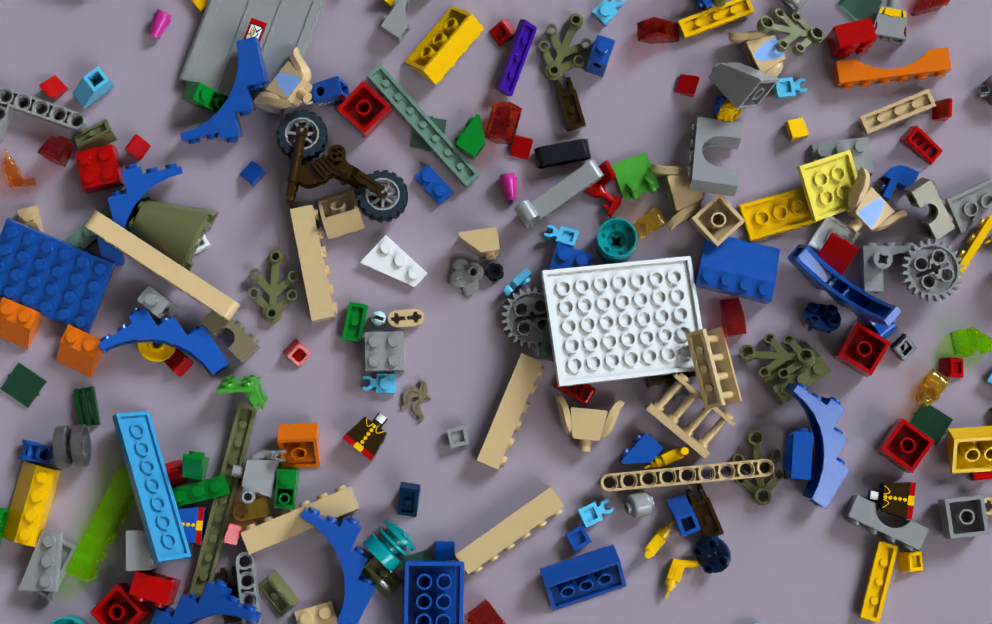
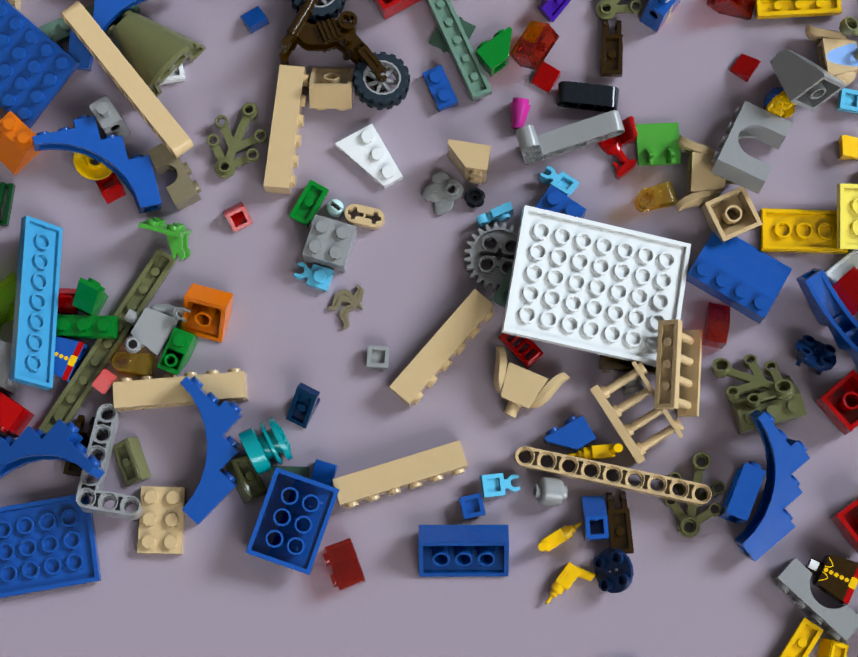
camera: 25 degrees right, 5 degrees down
dark brown torso [343,412,388,461] -> none
teal wheel [595,218,638,264] -> none

